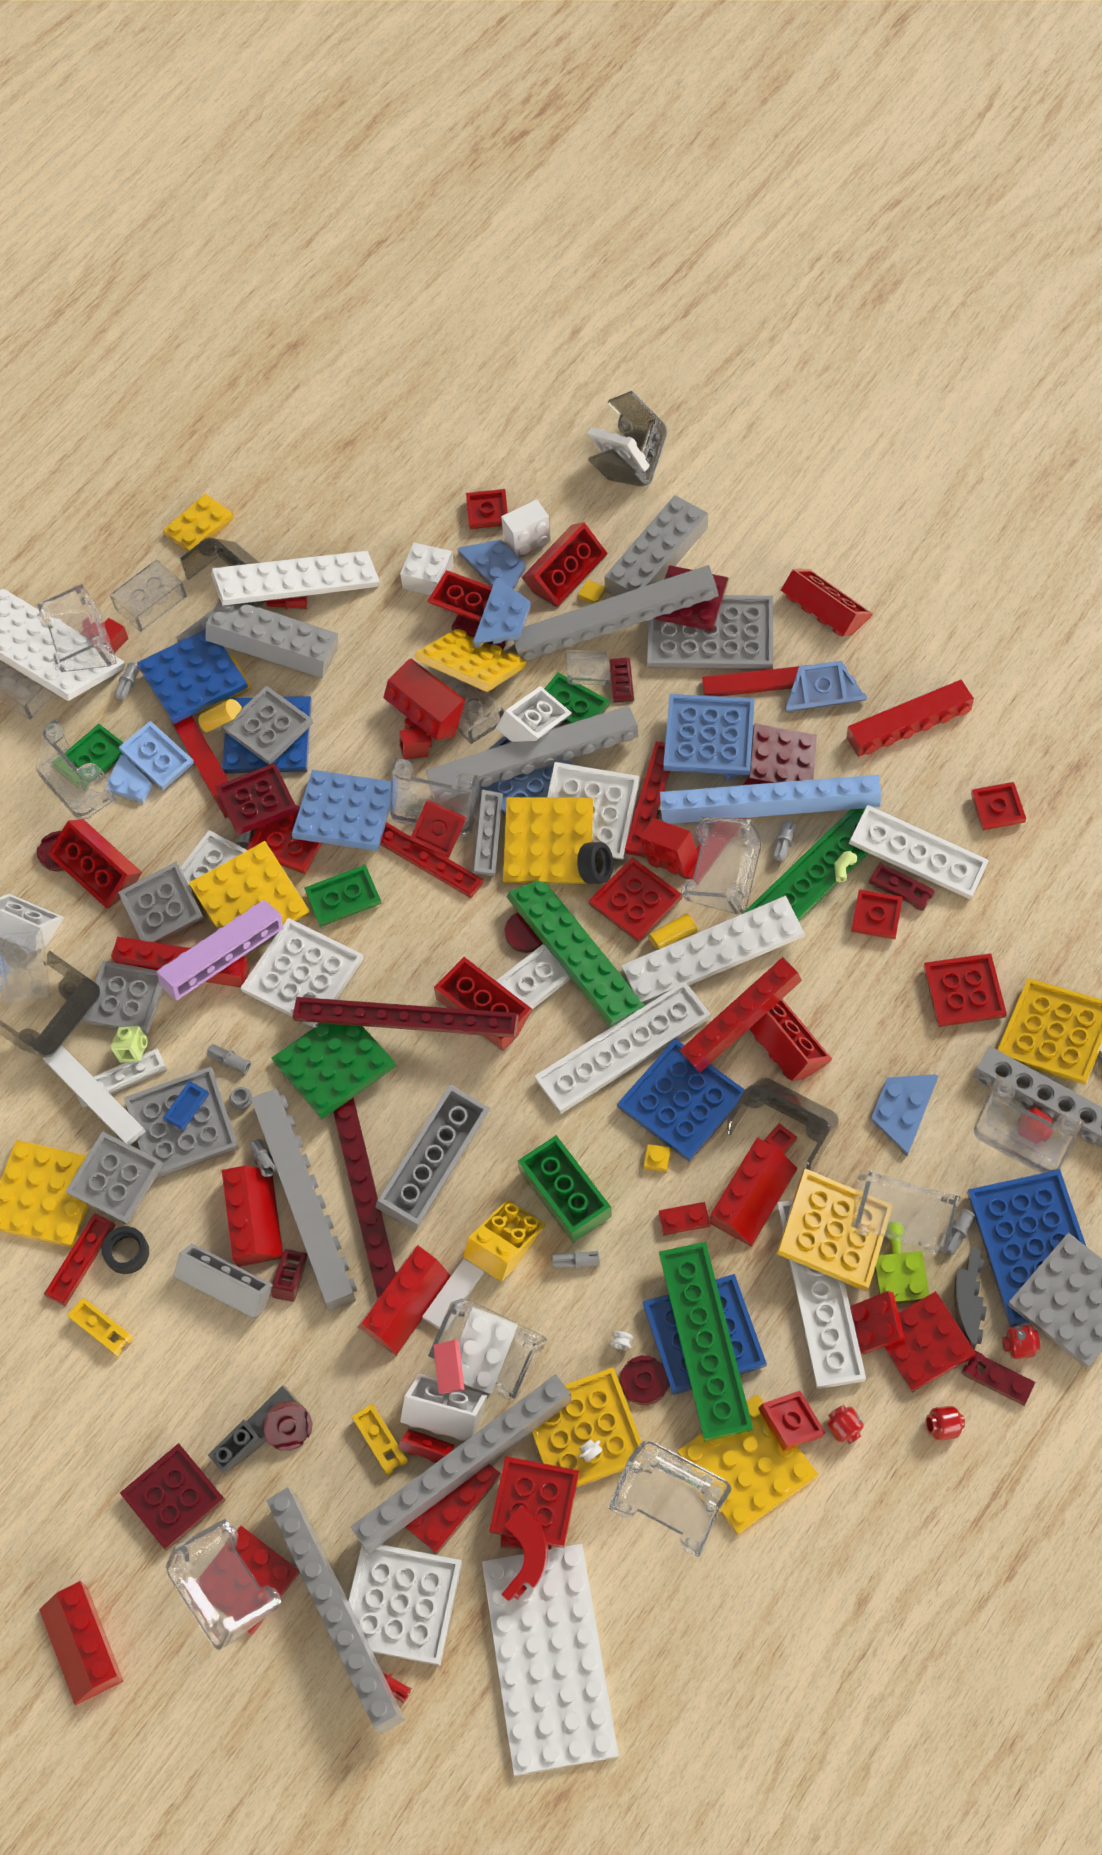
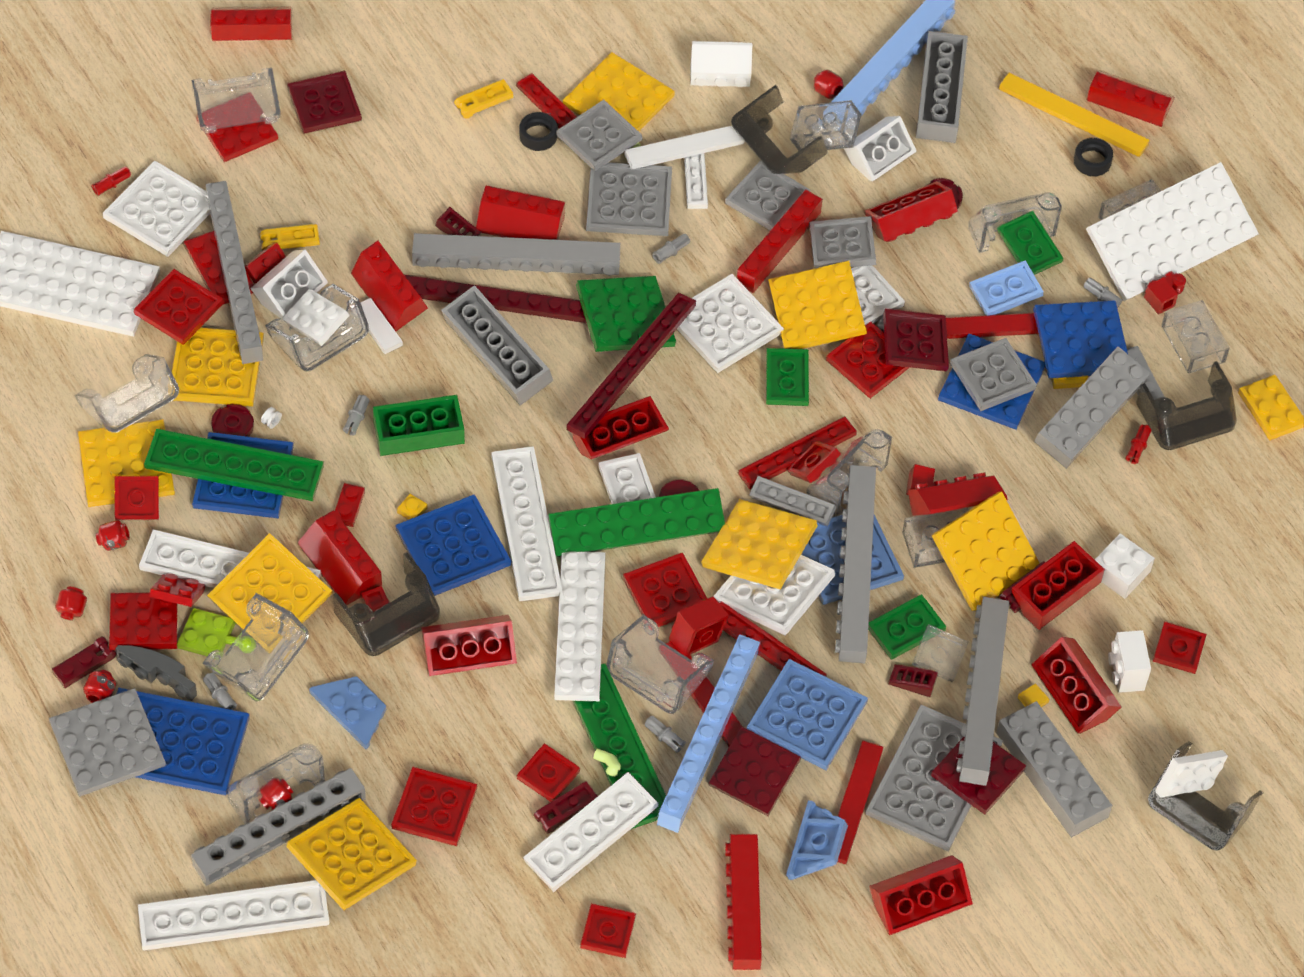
camera: 105 degrees right, 5 degrees down
clear windscreen [37,584,117,672] -> none
light blue wing [104,755,152,803] -> none
yellowish green brick [111,1026,148,1063] -> none
lavender brick [157,900,283,1001] -> none
blue tile [163,1081,209,1131] -> none
light grey brick [173,1243,273,1318] -> none
yellow brick [199,699,242,733] -> none
dark grey slope [208,1385,300,1474] -> none
white plate [211,551,380,606] -> none
light grey plate [229,1087,253,1110] -> none
light grey axle [250,1139,276,1177] -> none
tile [262,1401,313,1451] -> none
light grey brick [266,1487,405,1734] -> none
medium blue plate [292,770,396,851] -> none
coral tile [433,1340,465,1395] -> none
medium blue wing [458,539,526,588] -> none
yellow slope [463,1199,546,1282] -> none
medium blue wing [473,578,531,647] -> none
white slope [496,686,572,742] -> none
red arch [501,1505,548,1602] -> none
black tyre [577,842,614,884] -> none
white plate [578,1439,602,1462] -> none
yellow brick [648,913,698,950] -> none
red brick [680,957,802,1073] -> none

